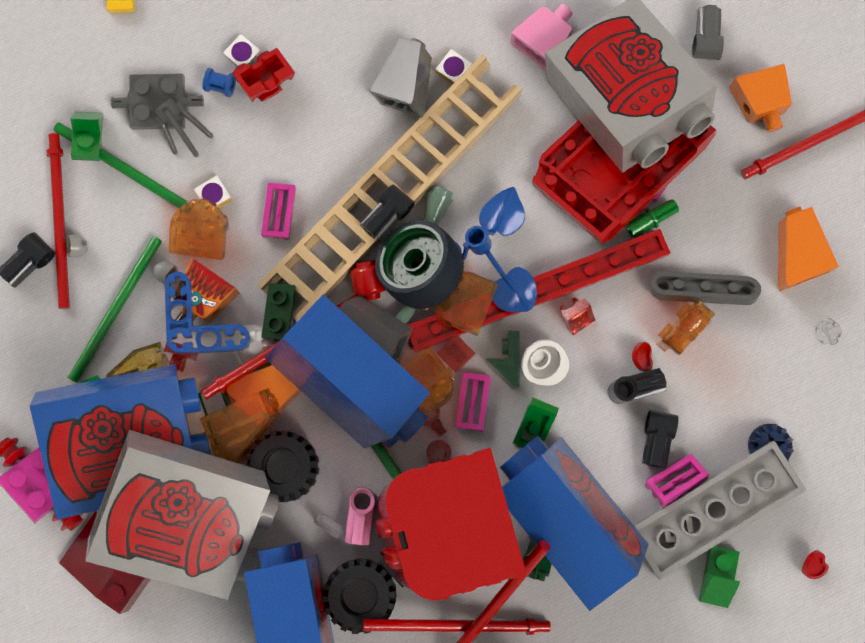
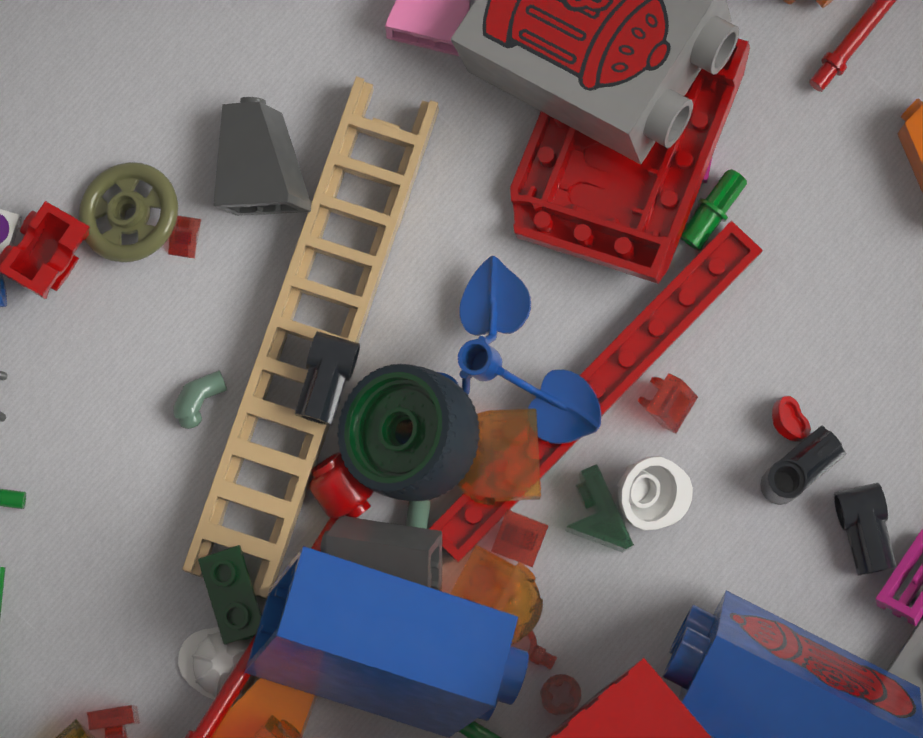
camera: 25 degrees left, 0 degrees up
light grey hinge [153,261,178,284] -> none
blue beam [165,272,250,354] -> none
clear orange slope [169,198,229,260] -> none
torso [173,259,240,324] -> none
tile [194,175,232,214] -> none
dark pink tile [261,182,296,240] -> none
sand green cone [423,186,453,225] -> none
tile [435,49,472,85] -> none
dark pink tile [455,372,491,432] -> none
green slope [513,397,559,448] -> none
dark grey plate [649,271,761,305] -> none
clear orange slope [656,299,715,355] -> none
none -> olive plate [79,162,178,262]
none -> clear red piece [168,216,201,259]
none -> sand green arm [173,370,227,429]

